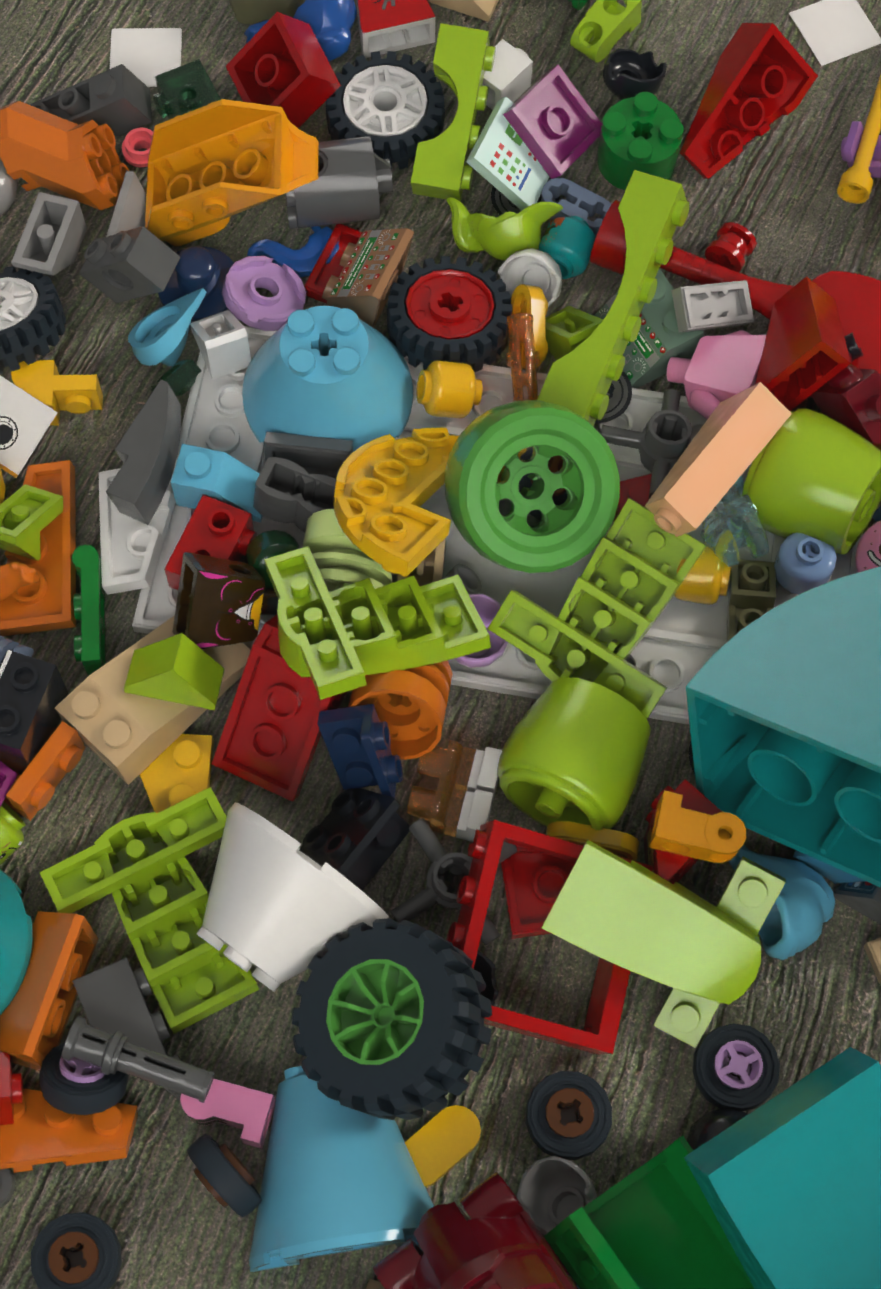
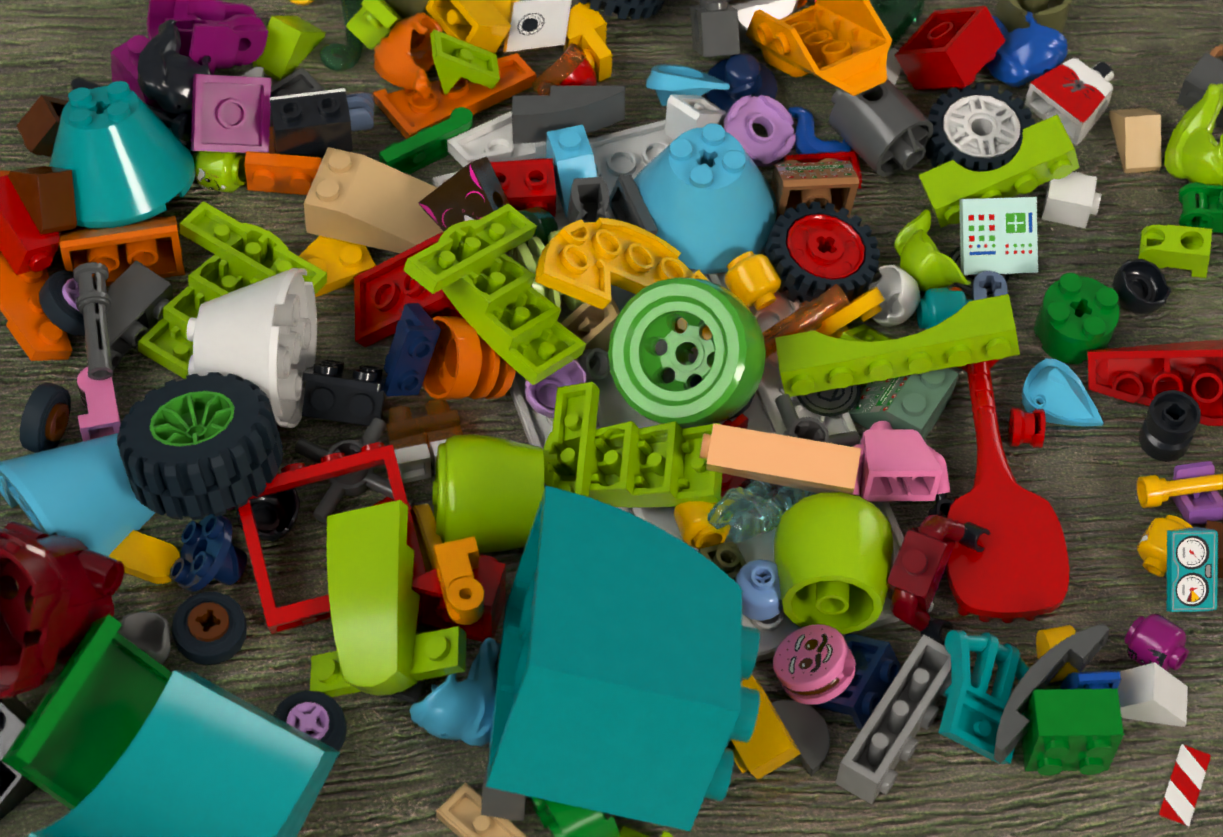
camera: 60 degrees right, 10 degrees down
lime slope [124,633,225,711] -> none
clear green tile [150,359,202,397] -> none
magenta tile [503,64,602,179] -> none
light grey plate [671,280,754,333] -> none
red slope [755,276,851,411] -> none
none -> dark blue plate [170,514,248,592]
none -> clear orange piece [532,42,597,96]
none -> medium azure piece [1022,359,1104,427]
none -> black wheel [1139,390,1201,462]

